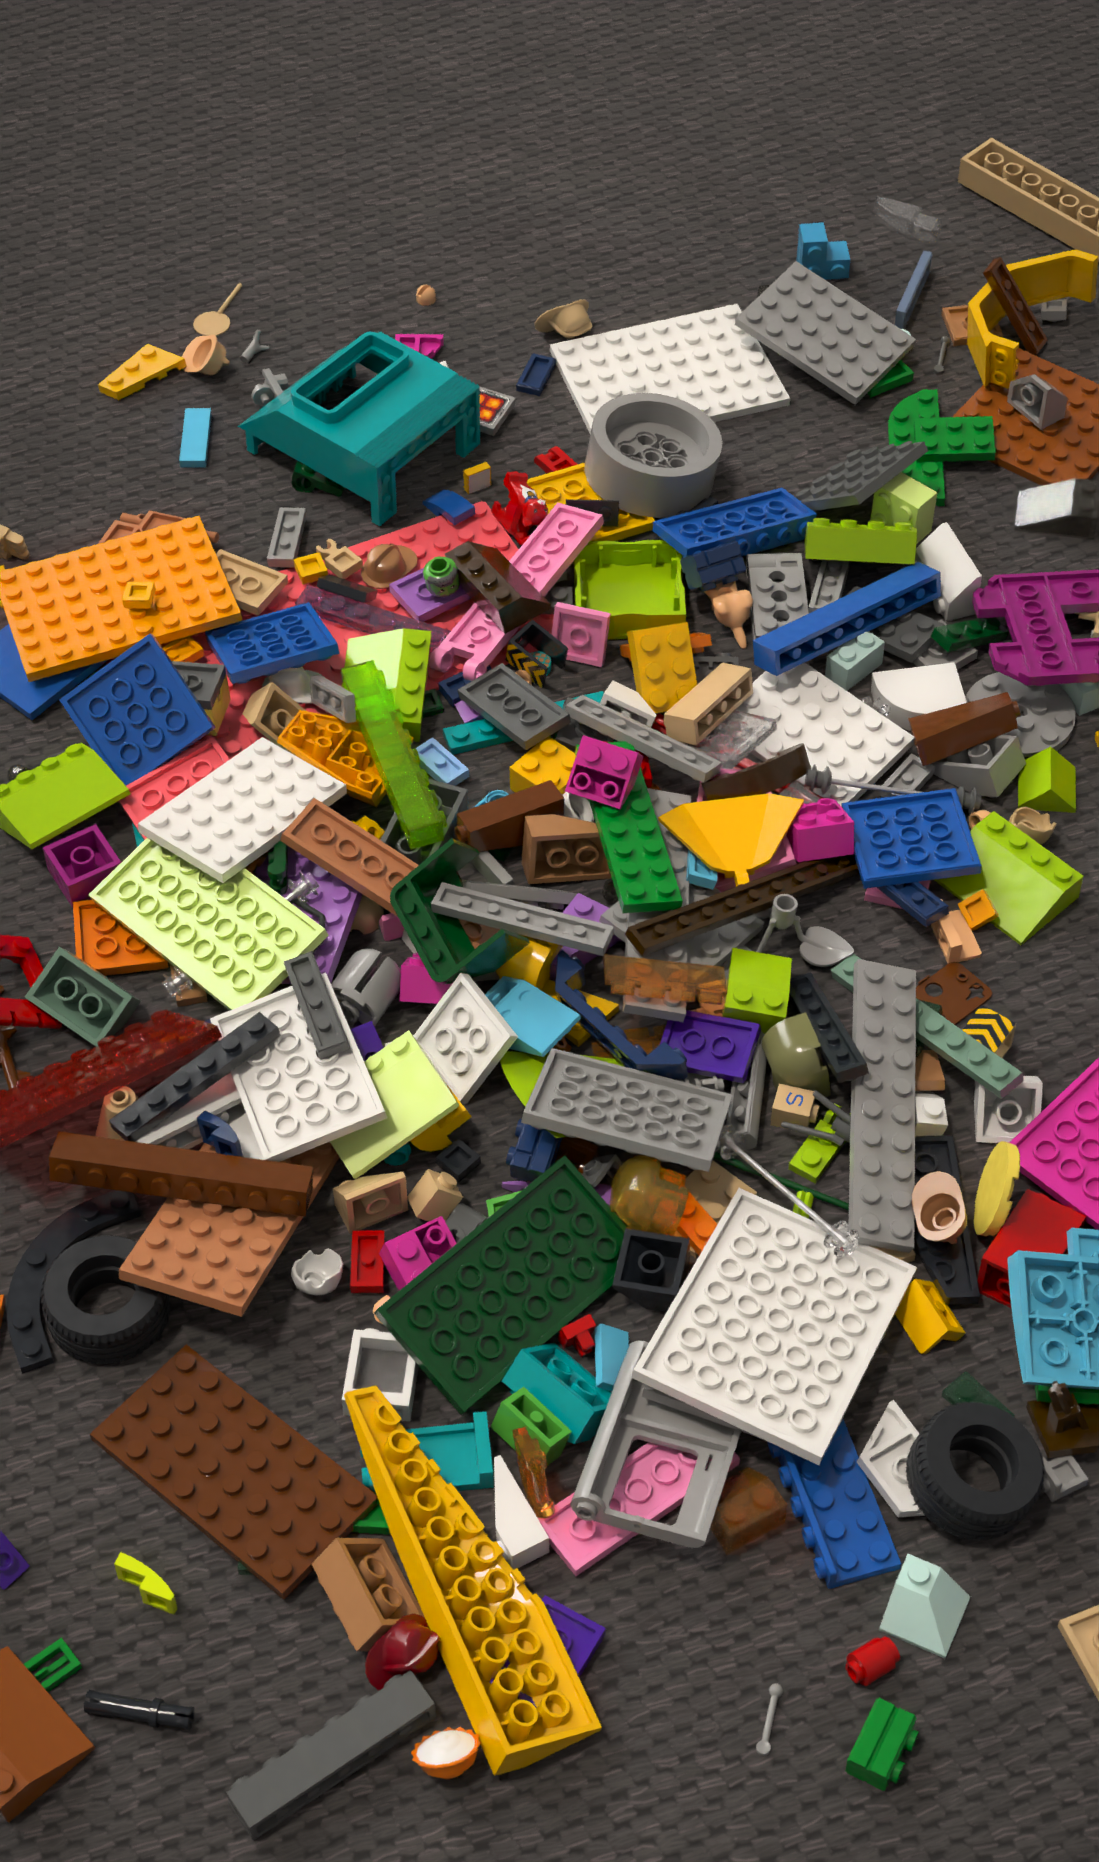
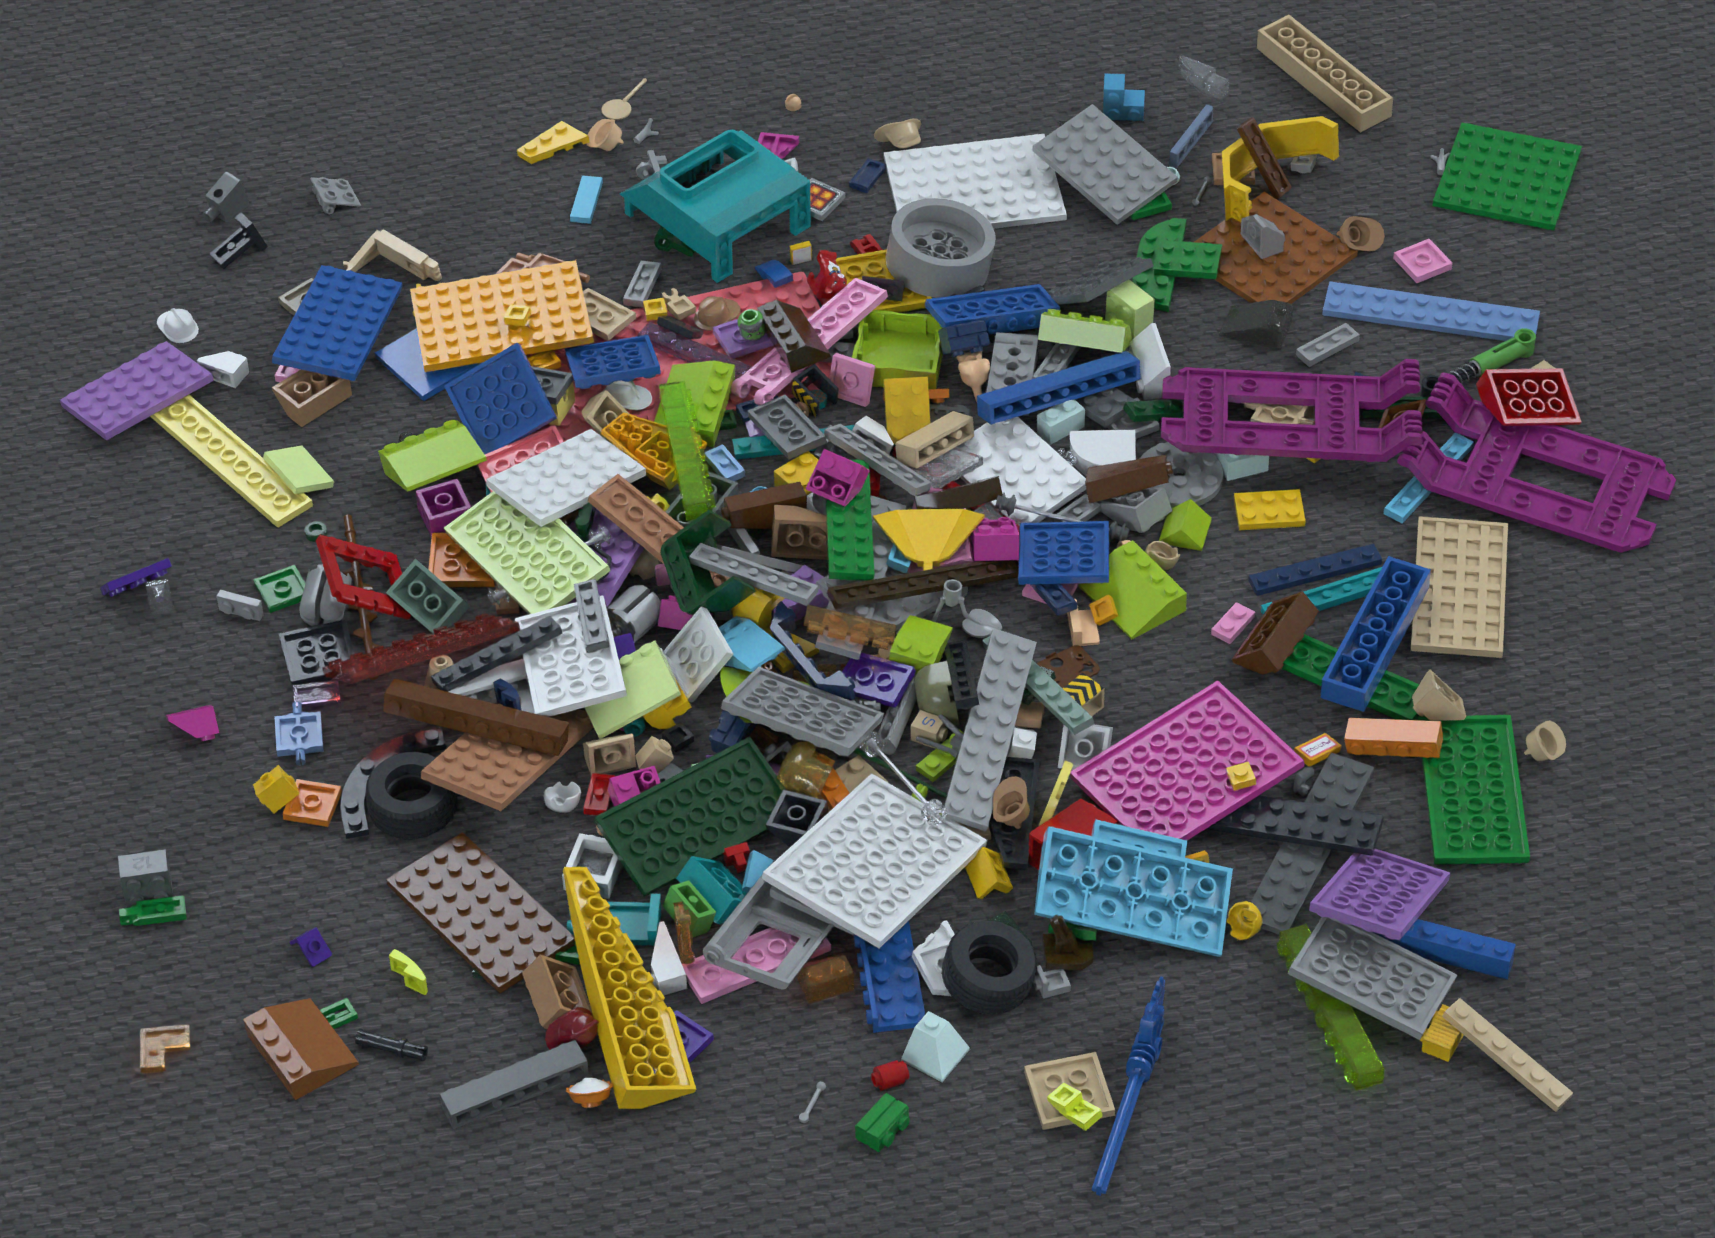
camera: 10 degrees right, 5 degrees down
light grey tile [310,675,356,723] -> none

